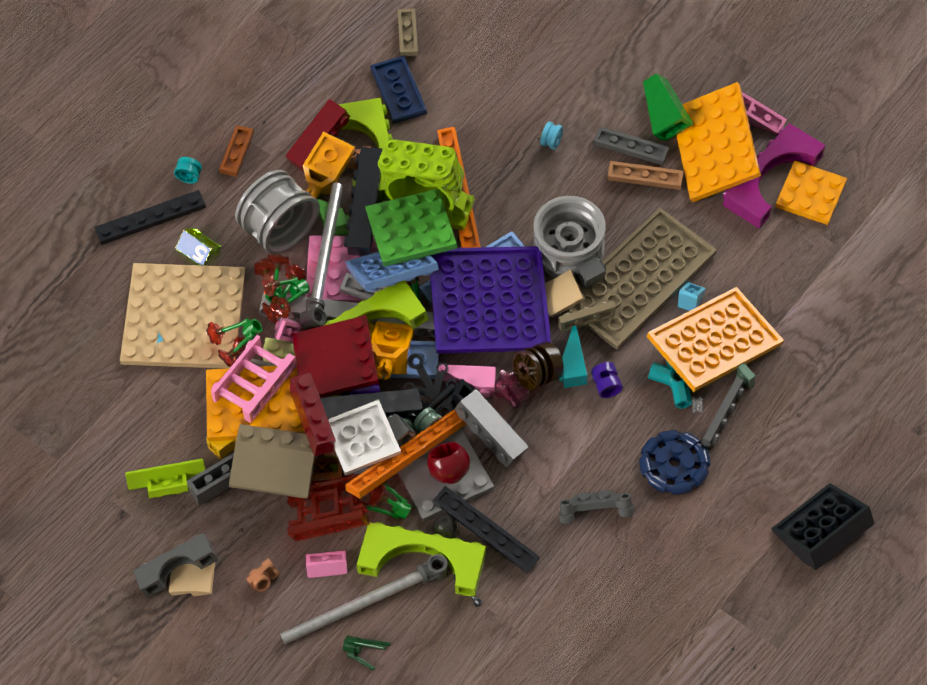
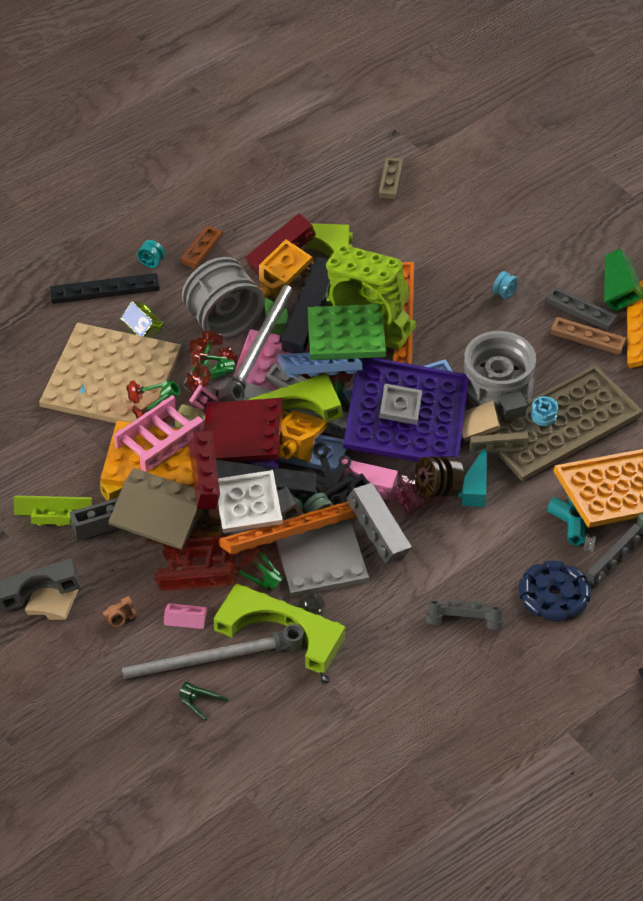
camera: 10 degrees right, 10 degrees down
dark blue tile [370,55,427,124] -> none
dark red wheel [427,442,470,484] -> none
black plate [433,486,540,574] -> none
dark purple wheel [591,362,623,398] -> none
medium azure slope [678,282,706,311] -> none
none -> light grey plate [379,384,422,425]
none -> medium azure wheel [531,396,558,426]

